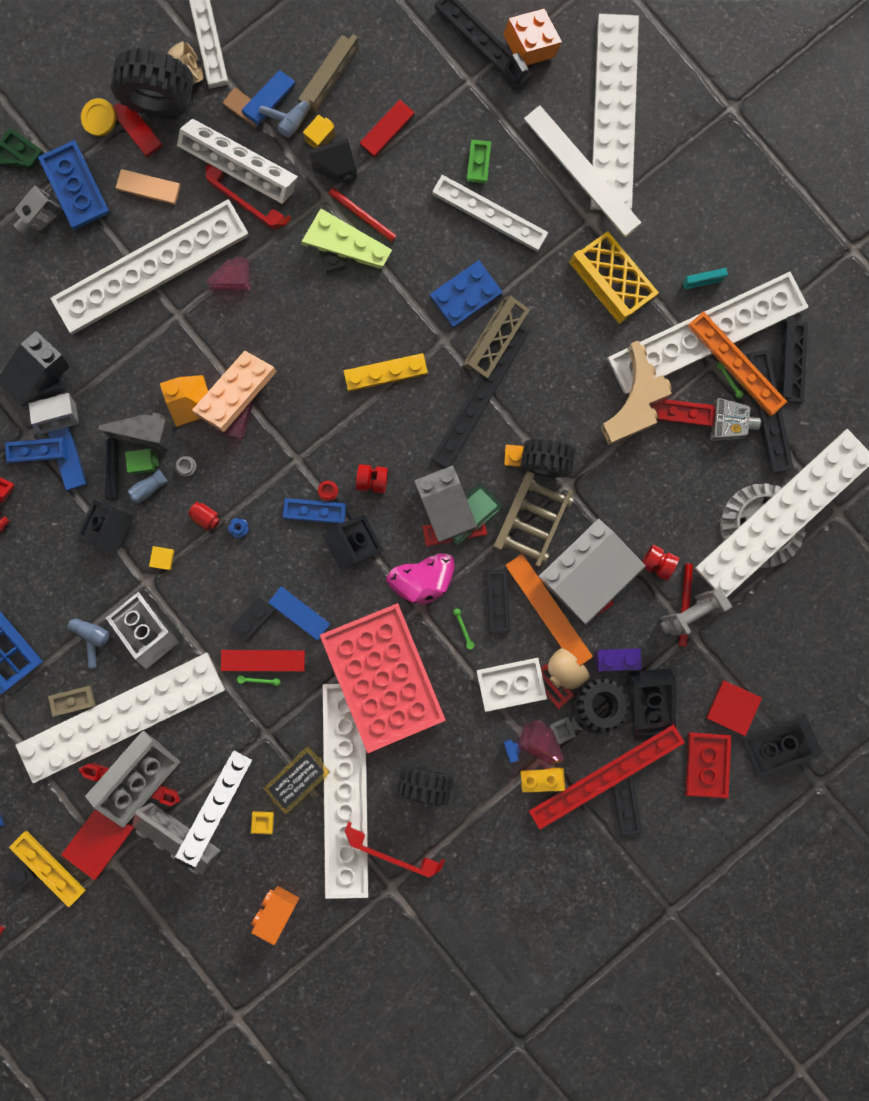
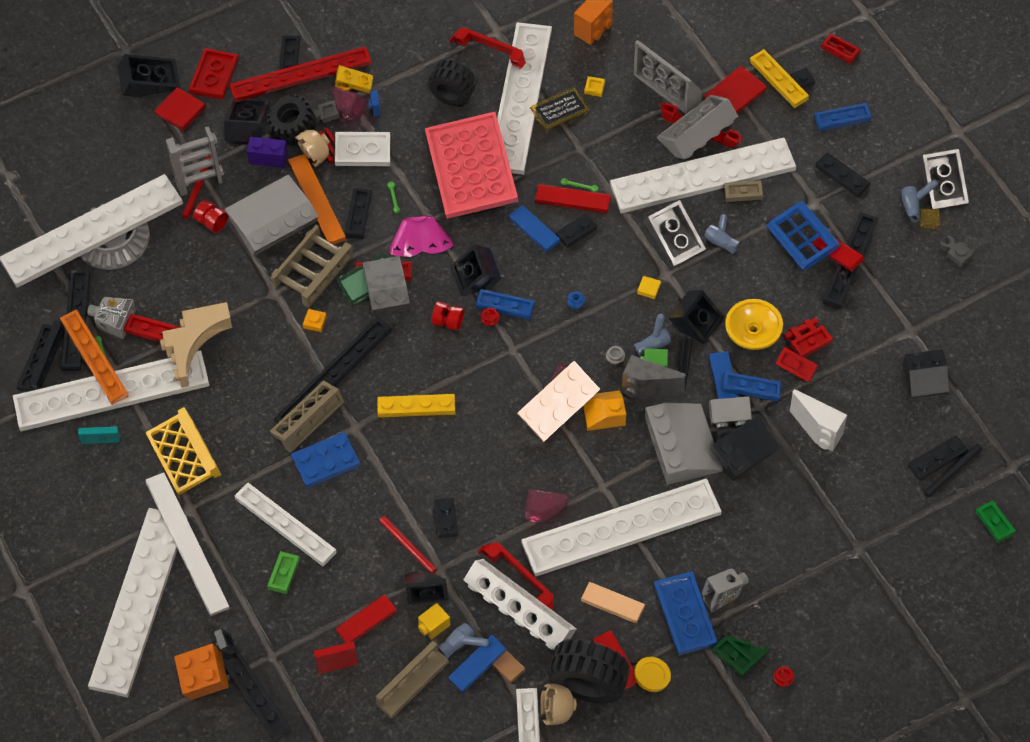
camera: 165 degrees left, 25 degrees down
plate [174,750,252,870] -> none
red brick [188,502,220,531] -> none
yellowish green wing [301,209,392,269] -> none
black tyre [520,439,576,477] -> none
none -> red tile [314,641,358,674]
none -> light grey slope [645,403,724,485]
none -> yellow dish [725,299,783,350]

